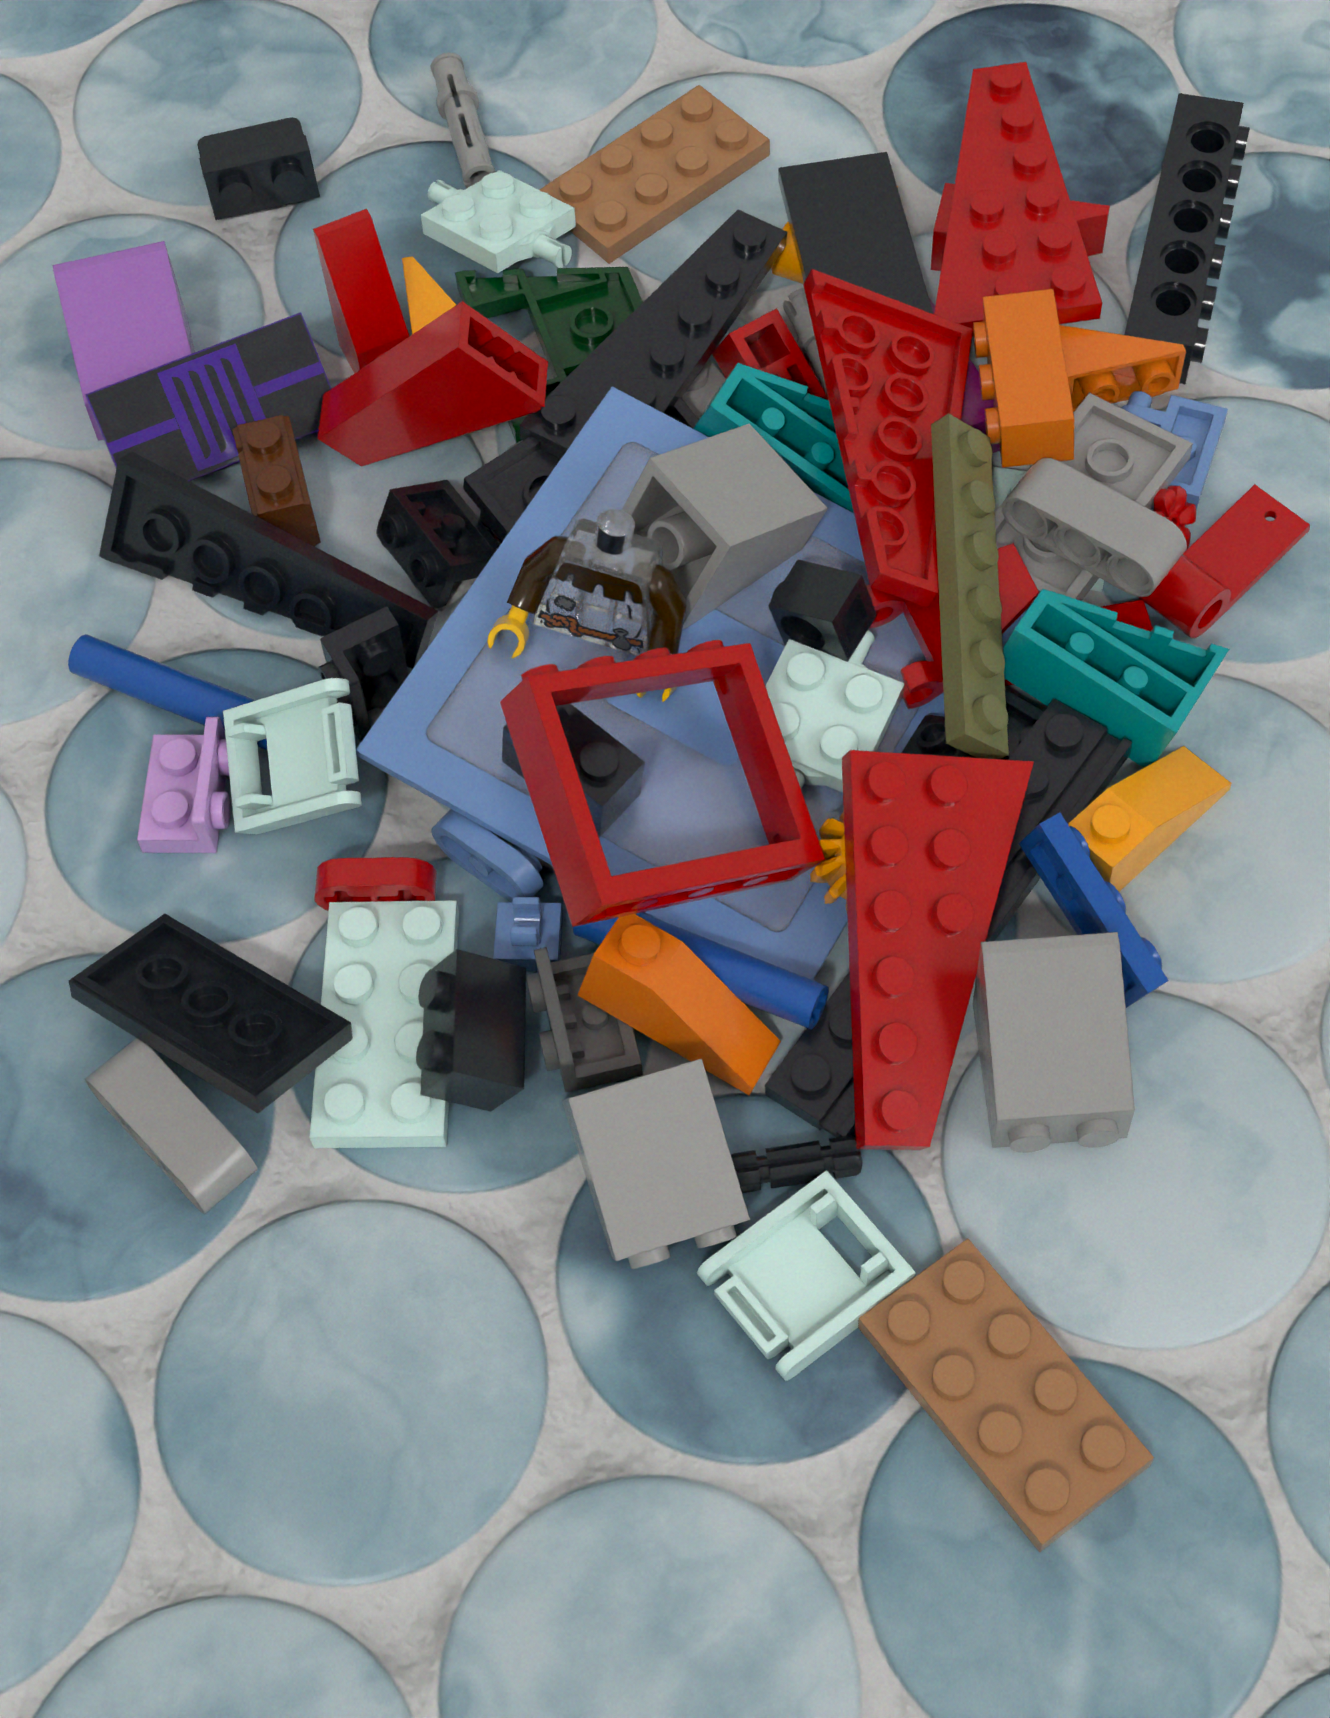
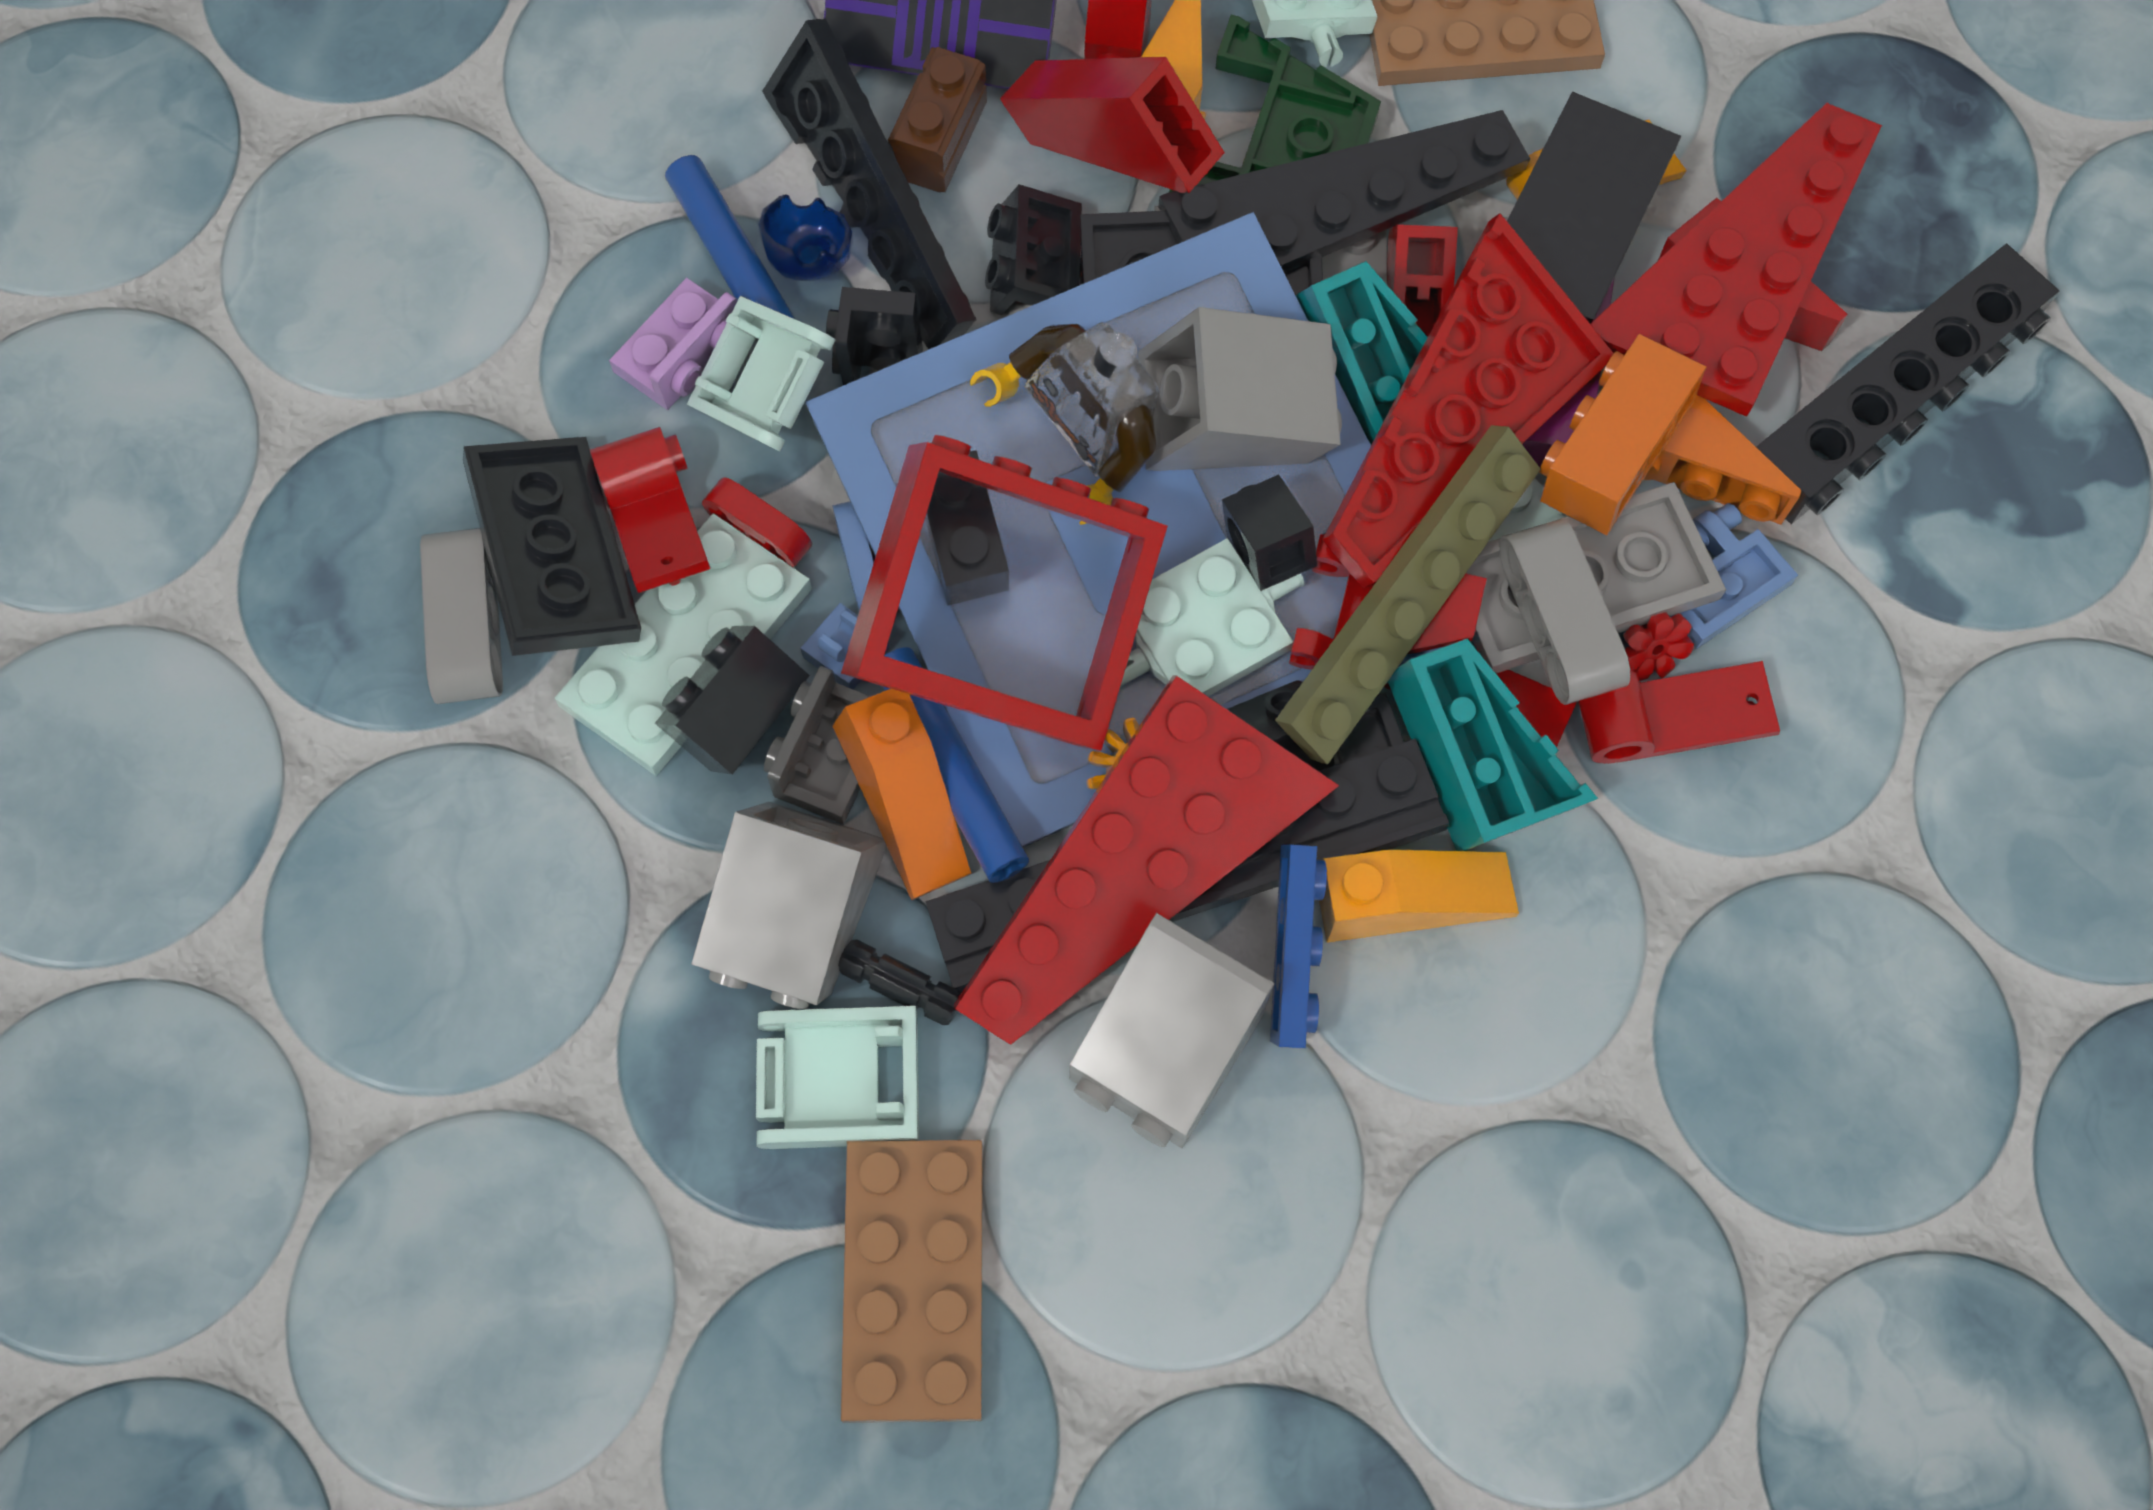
camera: 30 degrees right, 10 degrees up
none -> red door [590,427,711,593]
none -> clear blue hair [758,194,853,281]

